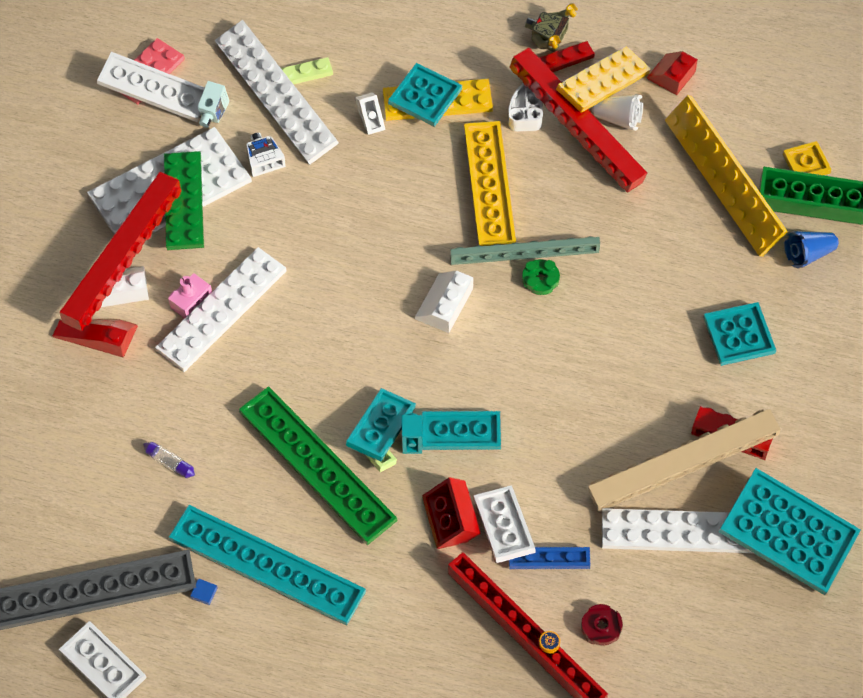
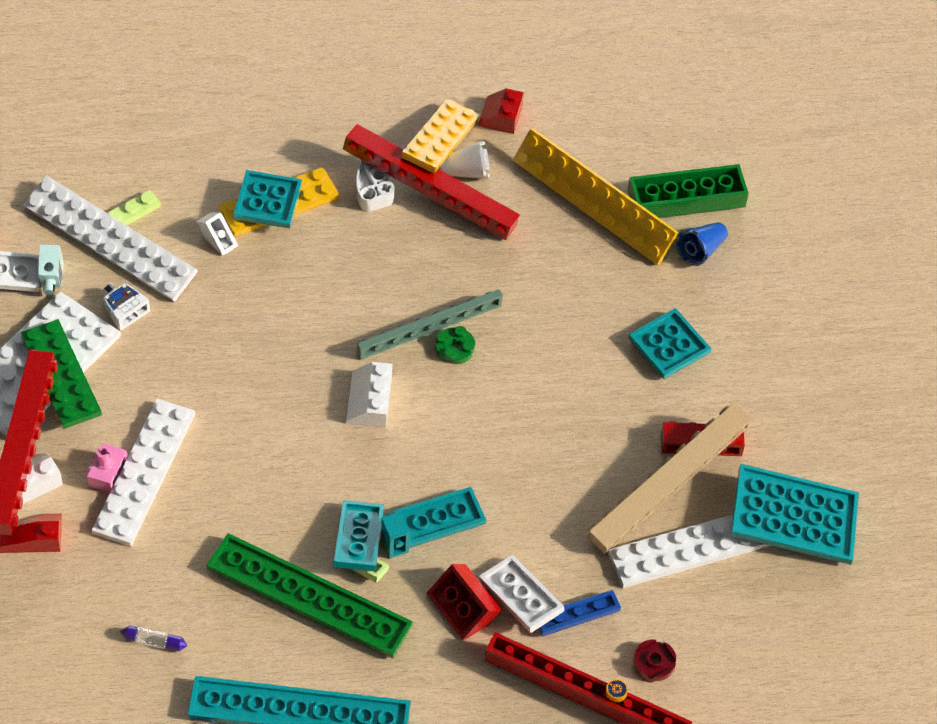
camera: 25 degrees left, 5 degrees down
yellow plate [464,121,516,246] -> none
torso [525,3,578,52] -> none
red plate [539,41,595,72] -> none
yellow plate [783,141,832,175] -> none

